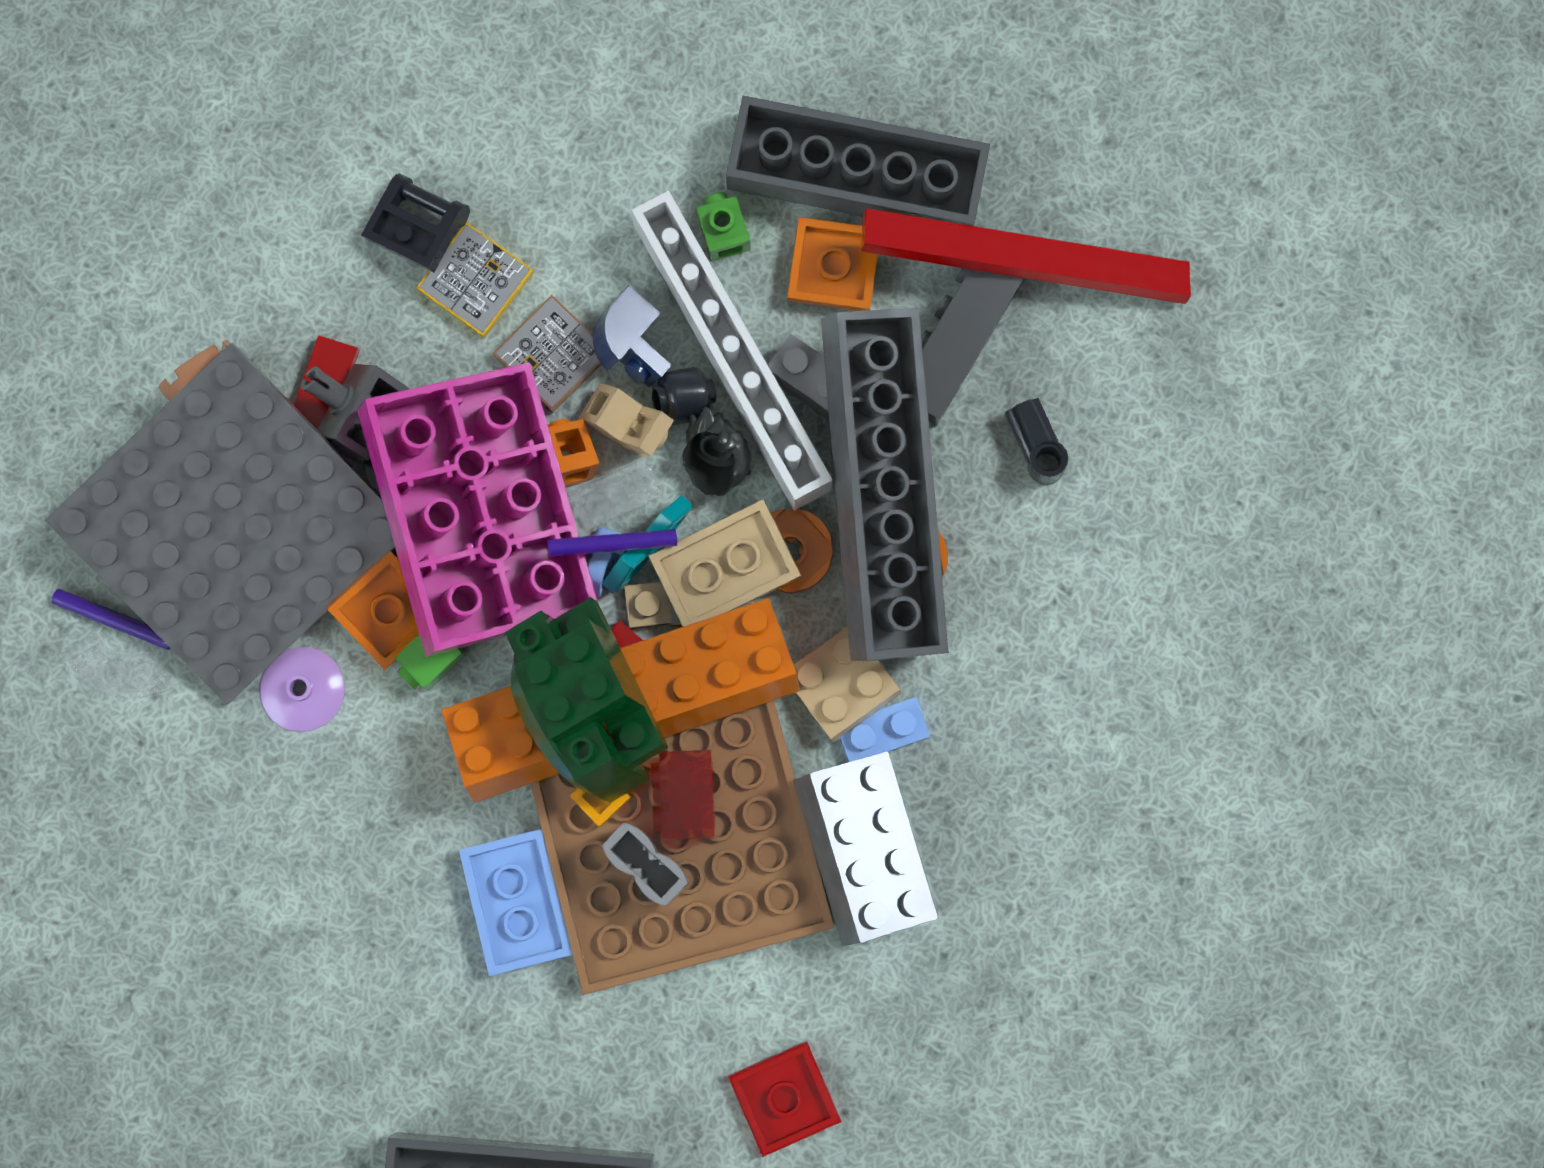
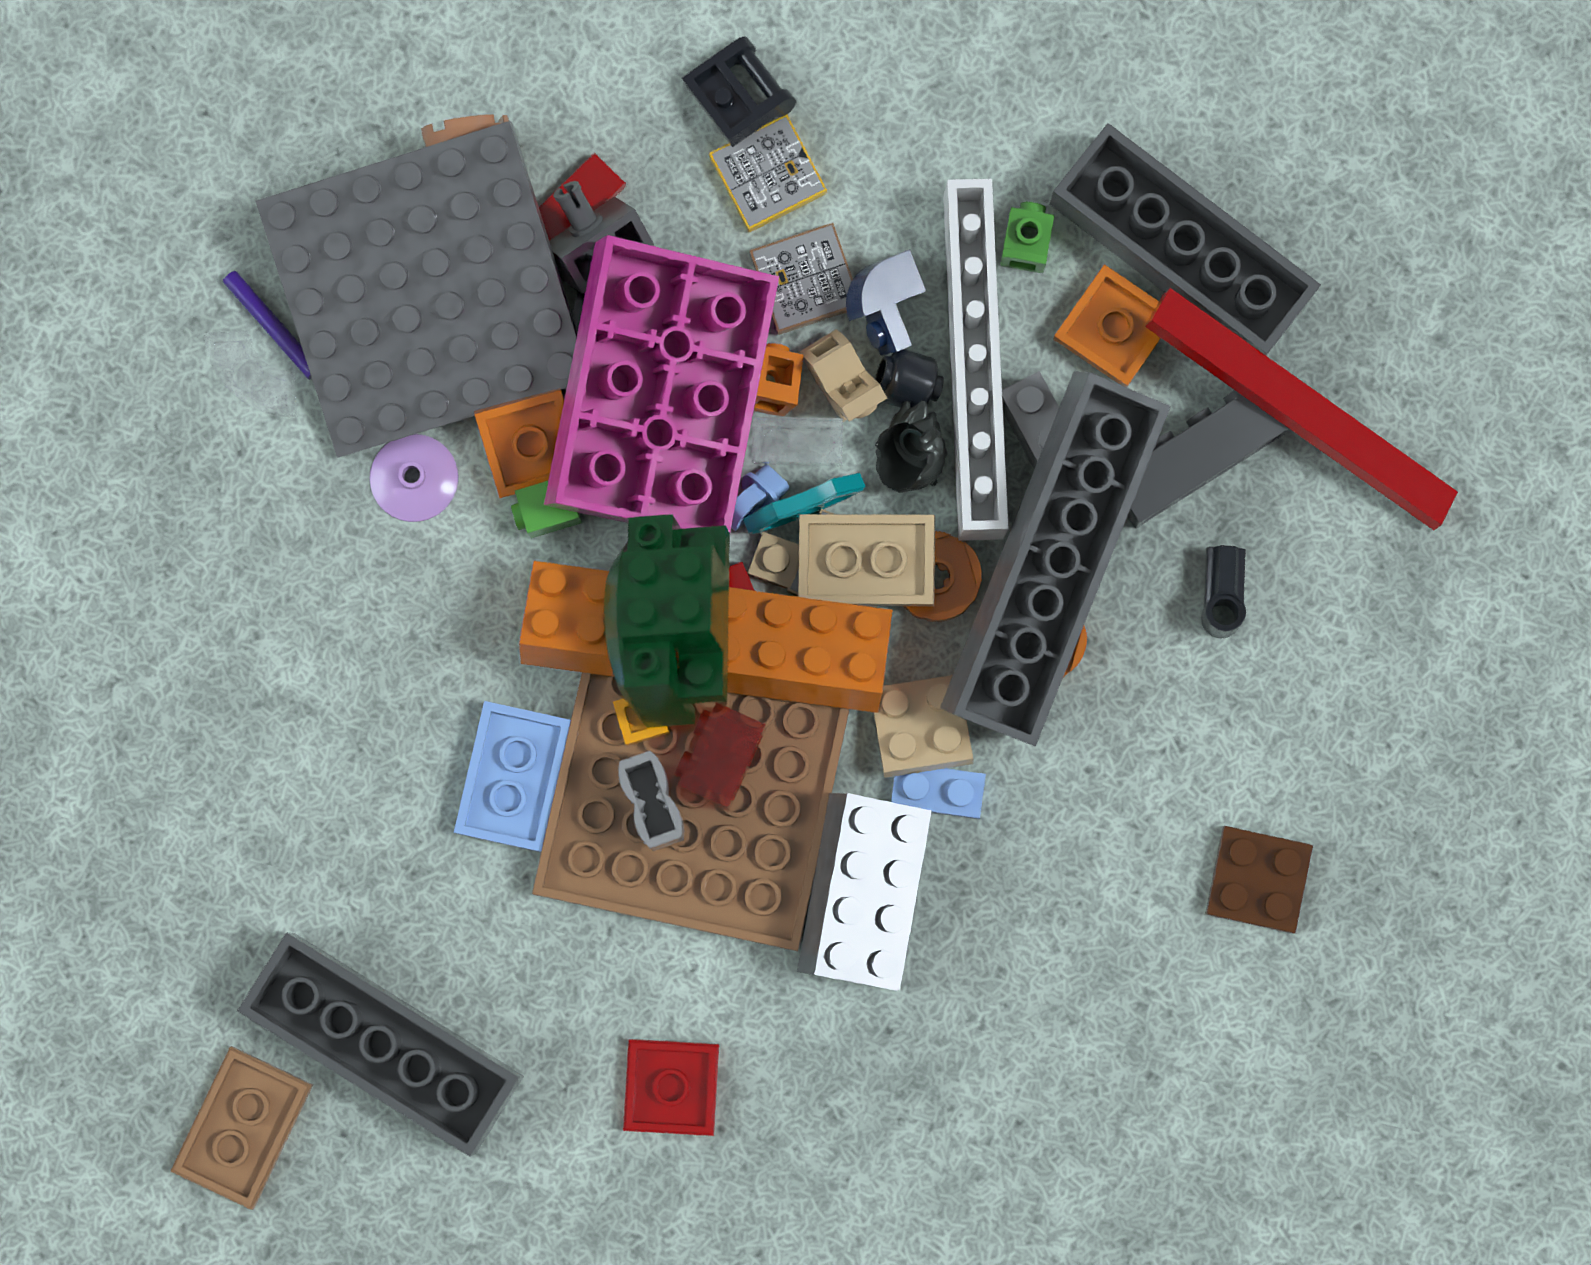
camera: 30 degrees right, 0 degrees up
dark purple bar [547,529,677,557] -> none
none -> reddish brown plate [1205,826,1313,934]

